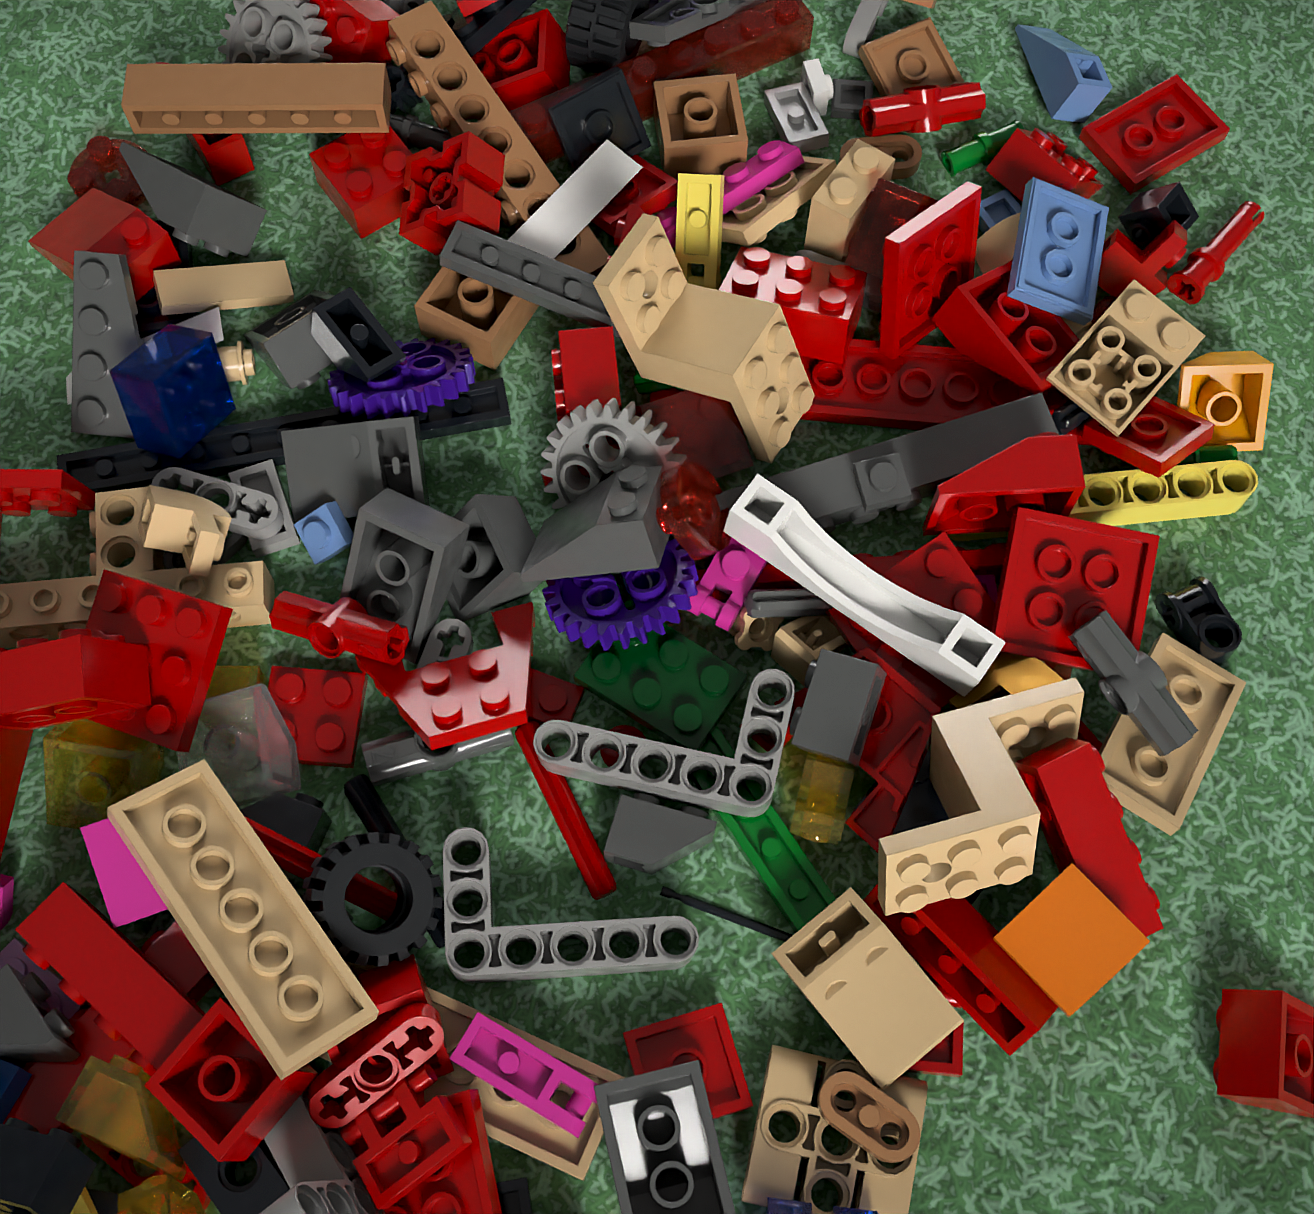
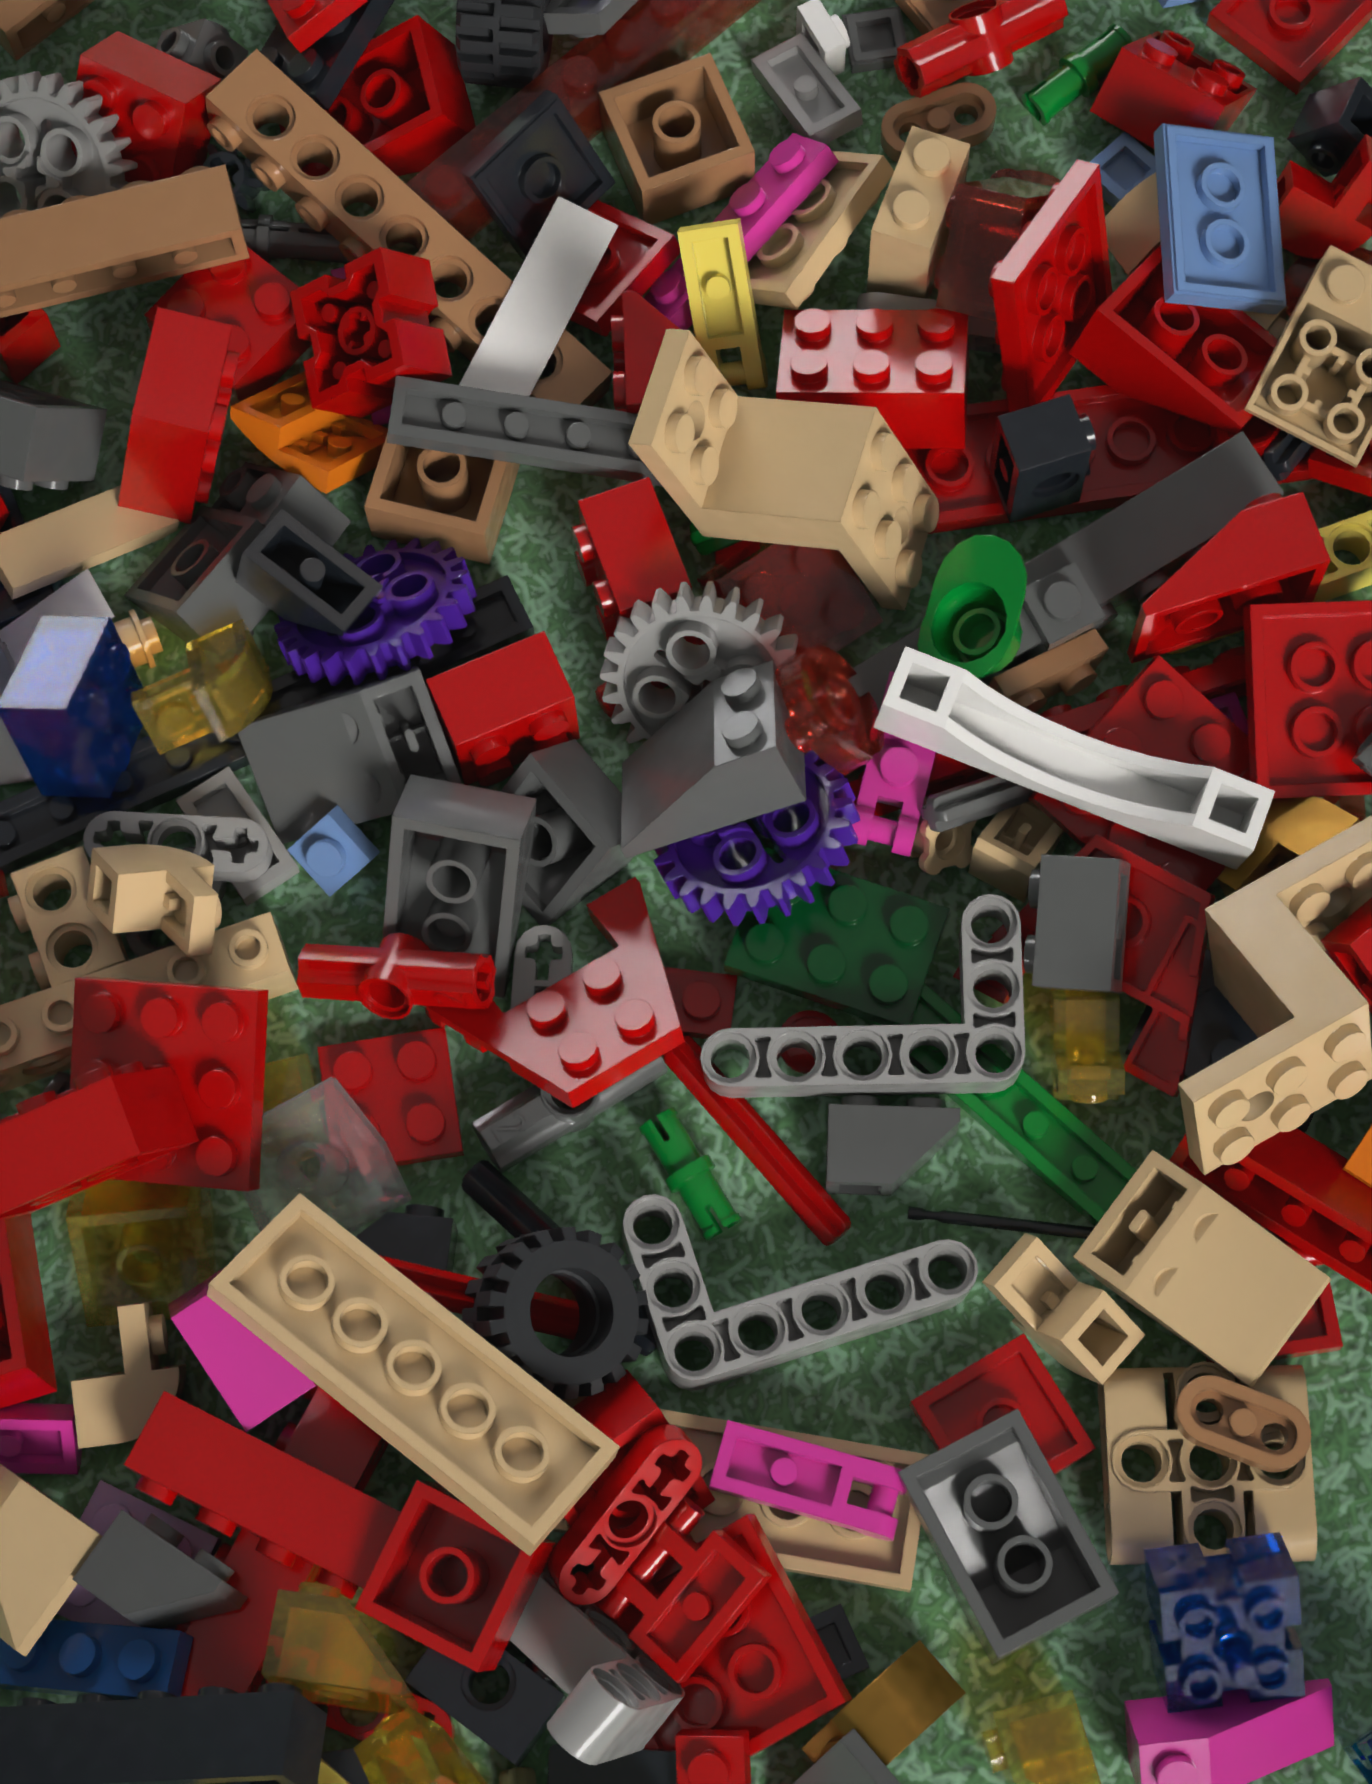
camera: 10 degrees left, 5 degrees up
none -> tan brick [71,1301,186,1449]
none -> red brick [118,307,240,524]
none -> clear yellow brick [131,619,273,755]
none -> dark grey slope [212,462,351,547]
none -> orange slope [230,371,388,494]
none -> red brick [426,631,580,786]
none -> green pin [639,1107,742,1241]
none -> green piece [917,535,1027,680]
none -> tan brick [982,1233,1145,1385]
none -> medium nougat plate [988,628,1109,713]
none -> black brick [989,394,1096,523]

